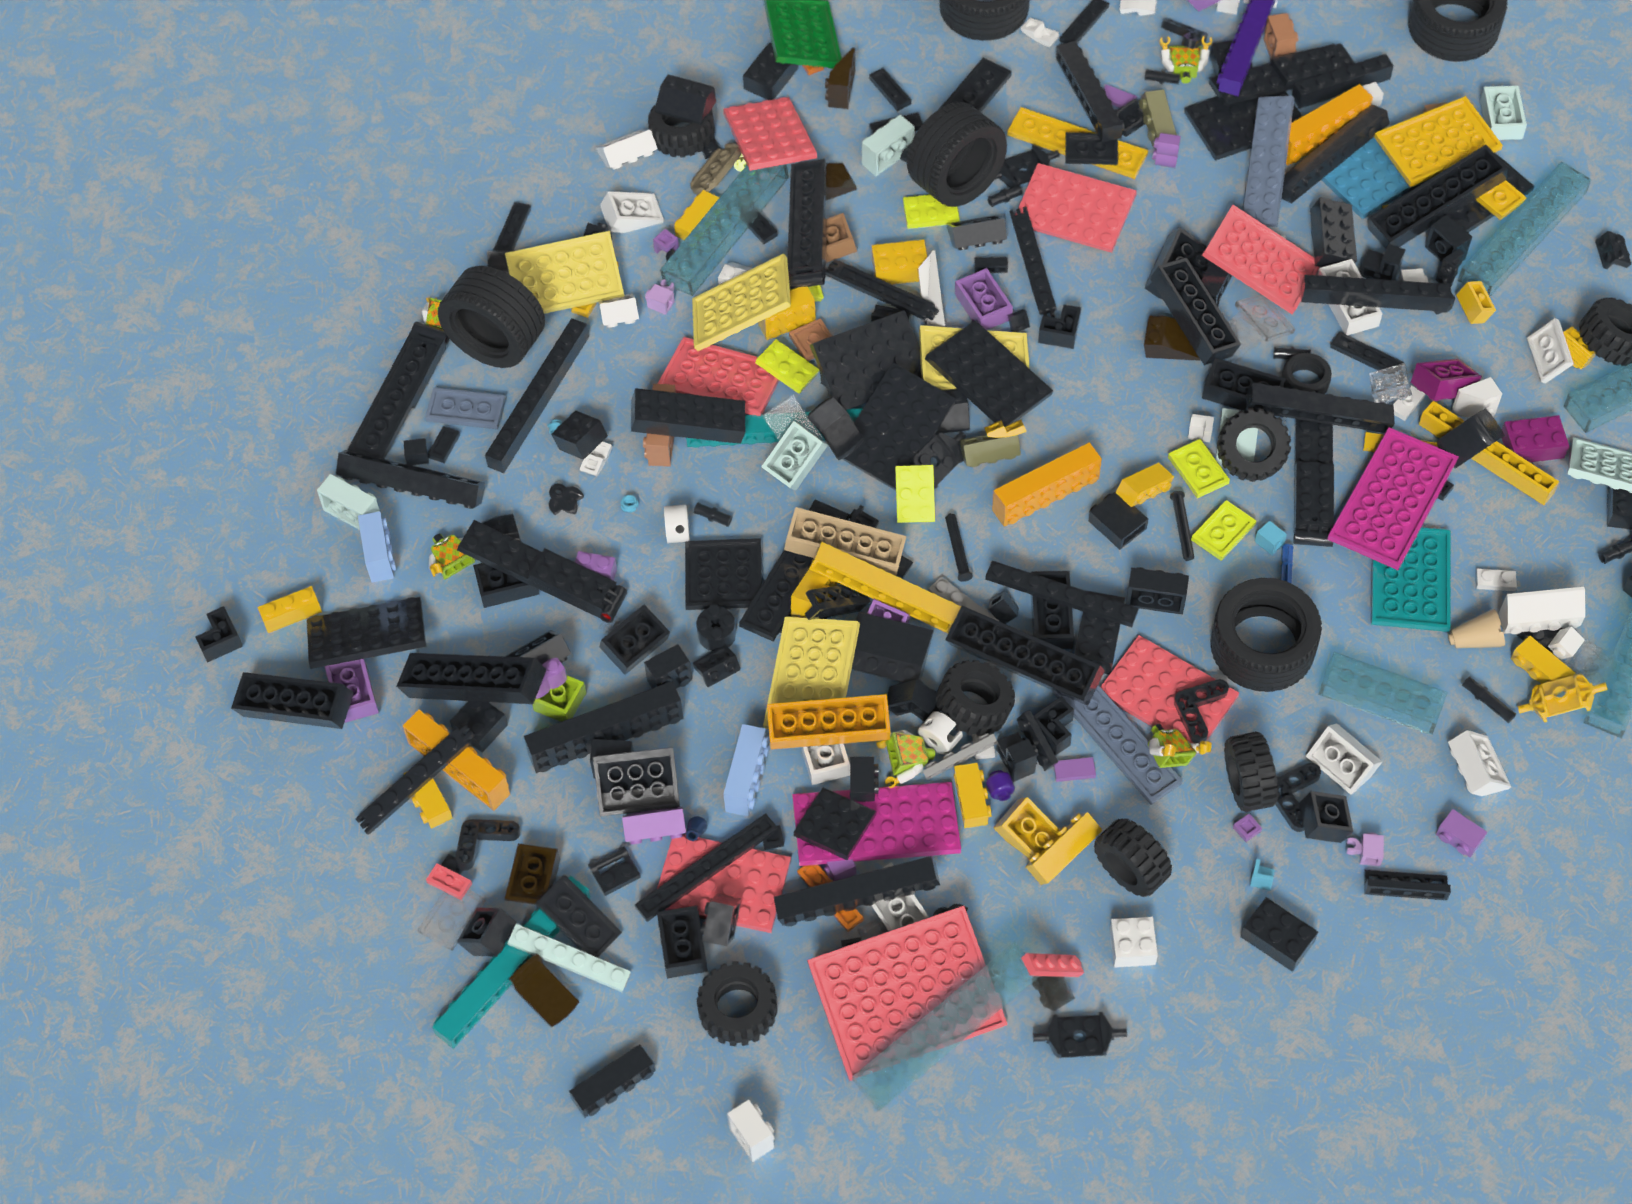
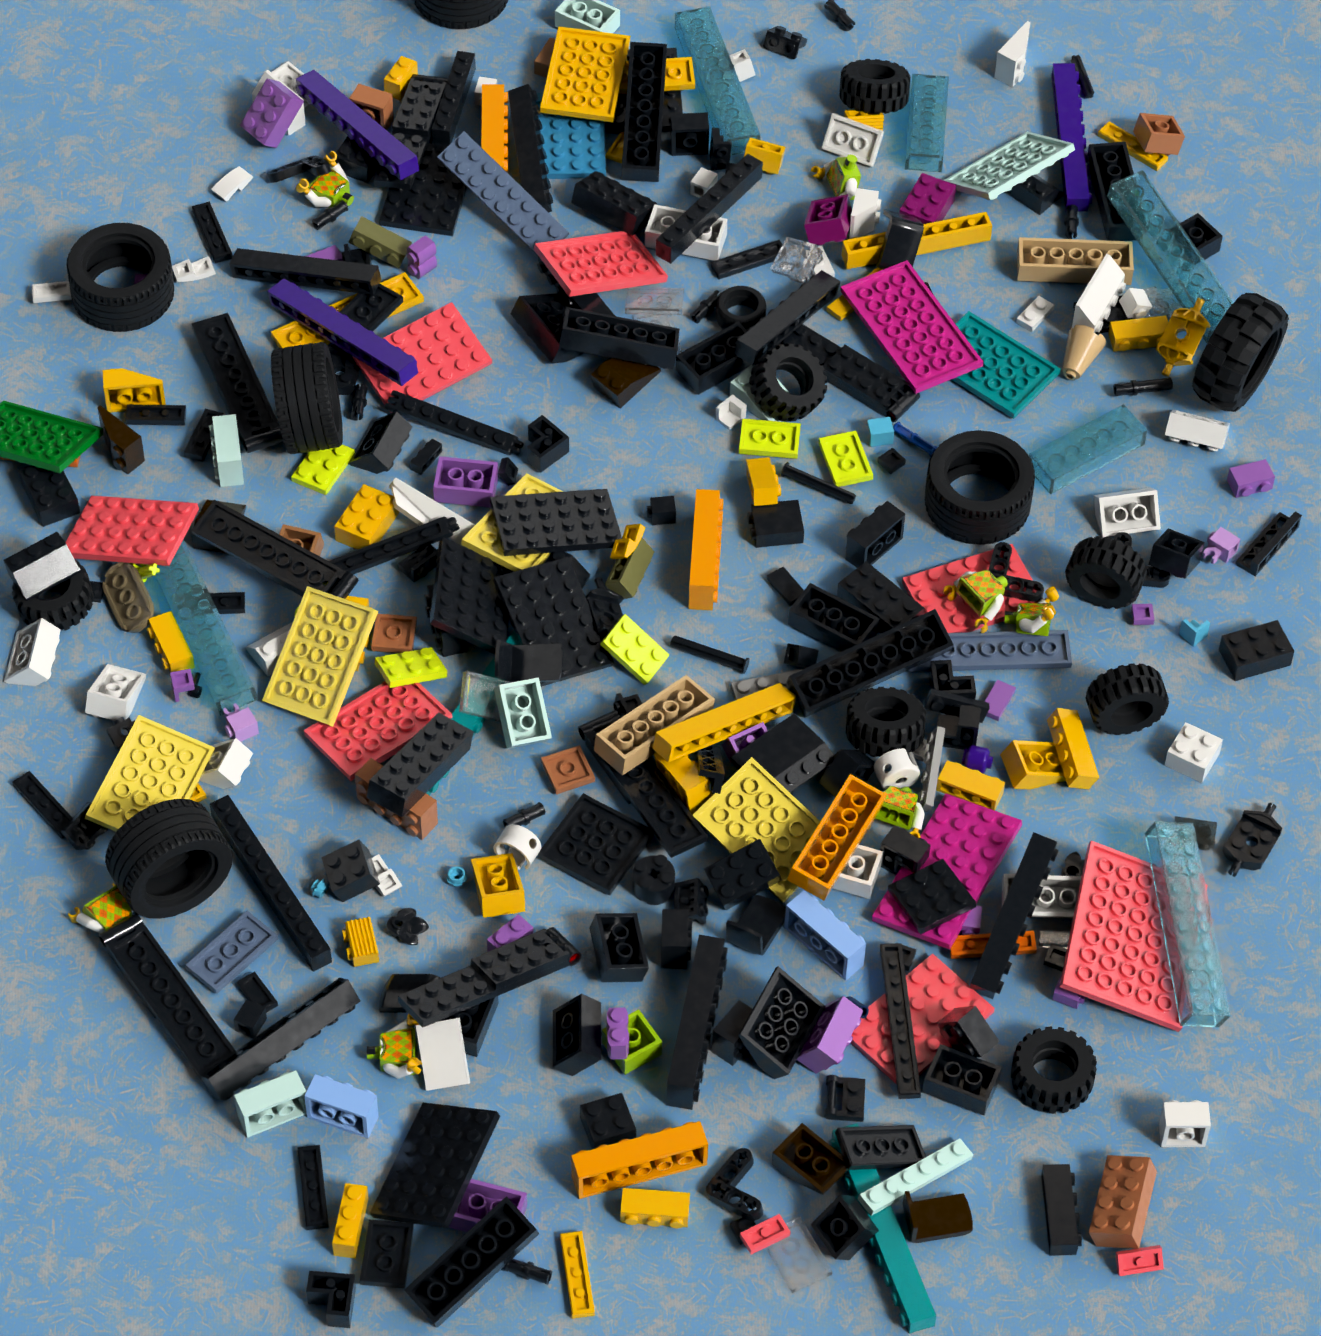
camera: 60 degrees left, 5 degrees down
black hinge [356,725,474,835] -> none
black brick [396,653,546,704] -> none
black plate [985,560,1139,628] -> none
coral plate [1021,953,1084,977] -> none
black brick [1360,244,1406,280] -> none
none -> yellow slope [103,368,166,413]
none -> dark purple brick [267,278,418,386]
none -> black tile [298,1145,329,1230]
none -> yellow brick [342,917,379,967]
none -> black plate [360,1219,414,1289]
none -> yellow brick [384,56,418,101]
none -> white tile [415,1018,470,1091]
none -> yellow slope [471,853,525,918]
none -> black pin [505,1259,552,1285]
none -> nougat plate [541,745,595,795]
none -> yellow tile [560,1231,595,1319]
none -> black brick [647,496,676,525]
none -> black brick [704,839,782,910]
none -> black piece [726,895,786,955]
none -> white panel [728,49,756,82]
none -> black tile [767,566,804,606]
none -> torso [811,155,861,200]
none -> black plate [878,448,906,474]
none -> torso [943,570,1008,633]
none -> tan brick [1017,237,1134,285]
none -> nougat brick [1089,1155,1157,1249]
none -> coral plate [1116,1245,1164,1276]
none -> black tyre [1192,293,1289,412]

